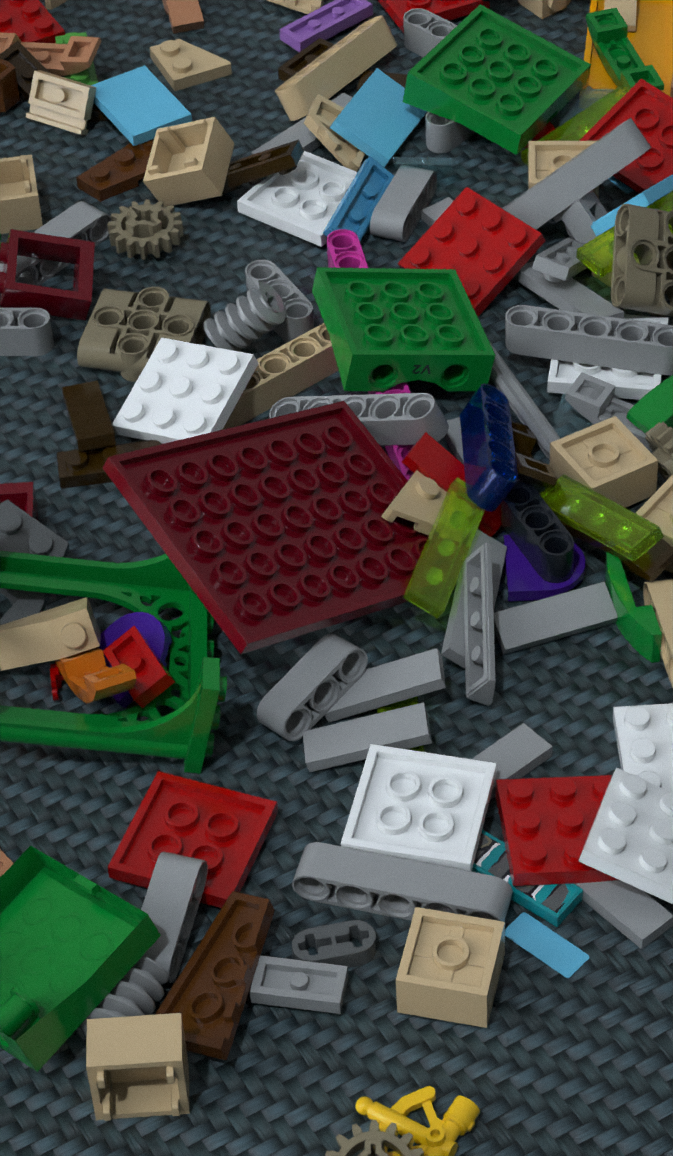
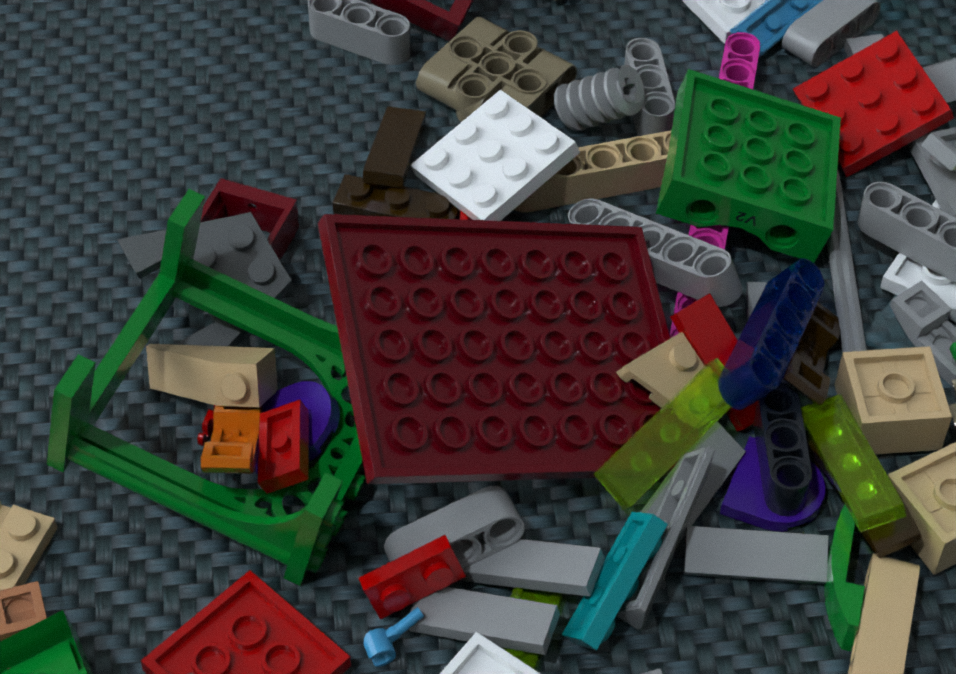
camera: 20 degrees right, 5 degrees up
none -> red plate [359,535,466,620]
none -> dark azure hand [363,607,425,667]
none -> teal plate [562,512,668,650]

